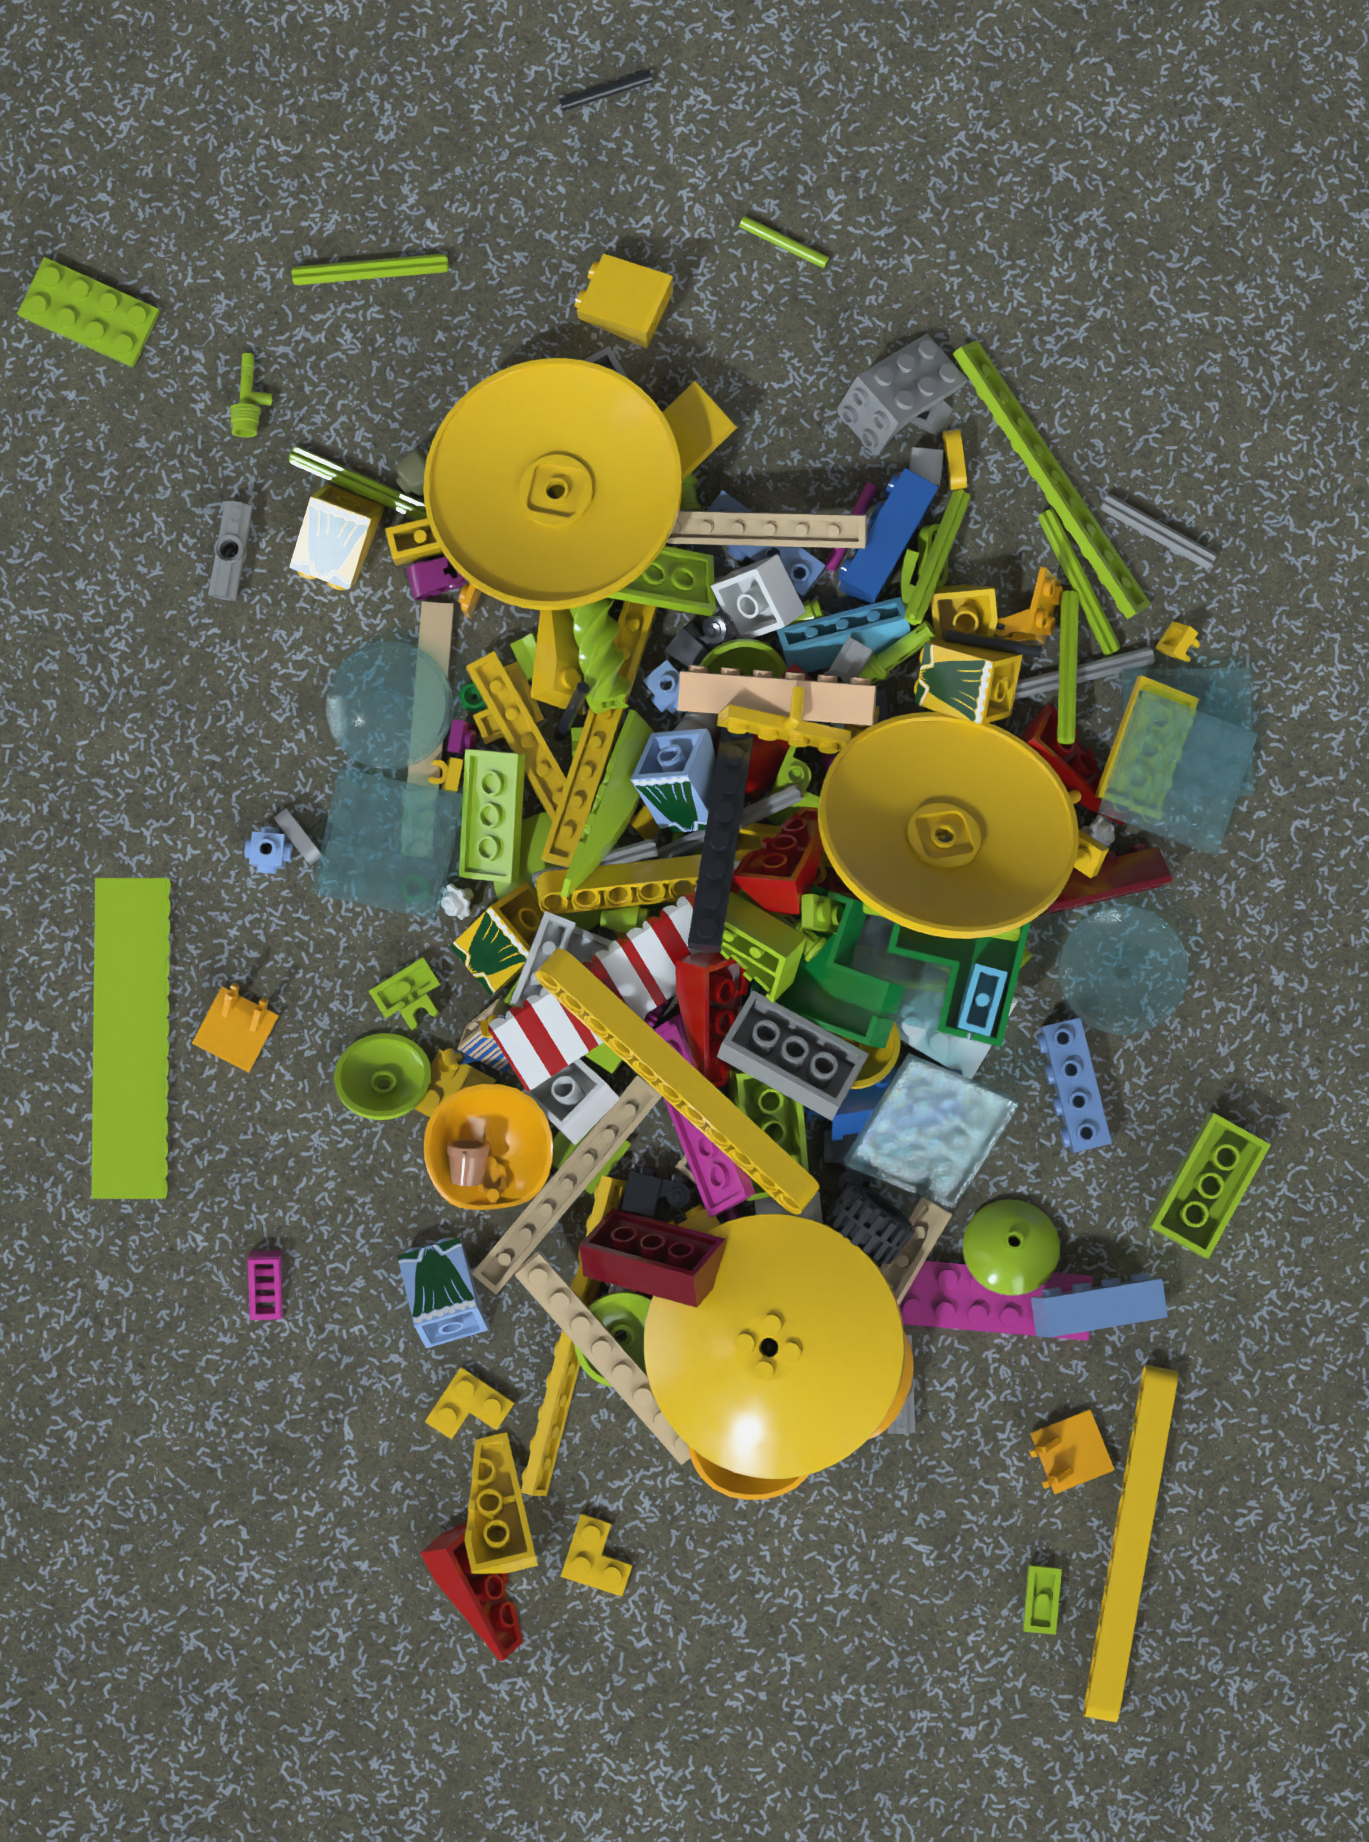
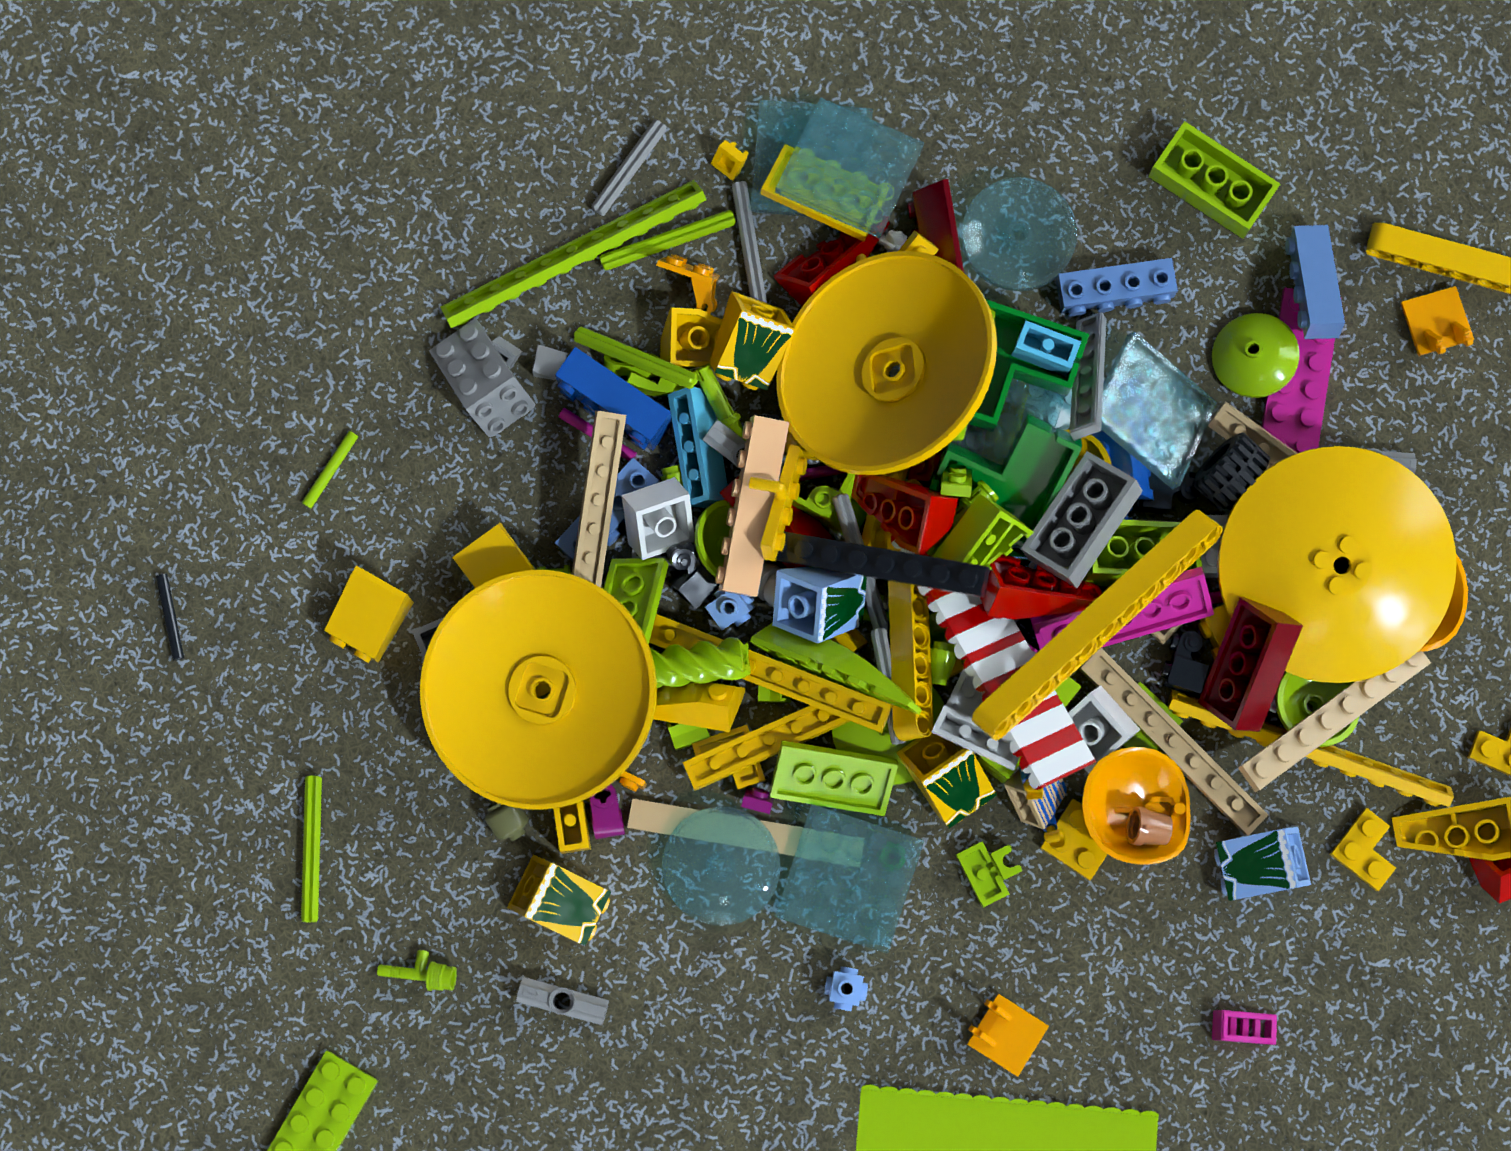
camera: 85 degrees left, 5 degrees down
light grey beam [273,808,323,865] -> none
lime axle [289,446,427,520] -> none
lime dish [334,1033,432,1120] -> none
yellow tile [427,757,463,794] -> none
white plant [441,883,474,920] -> none
green plate [459,681,487,712] -> none
black bar [554,682,589,741] -> none
yellow beam [943,429,967,490] -> none
black bar [944,629,1042,658] -> none
lime axle [1057,590,1079,744] -> none
none -> light grey tile [1069,312,1107,440]

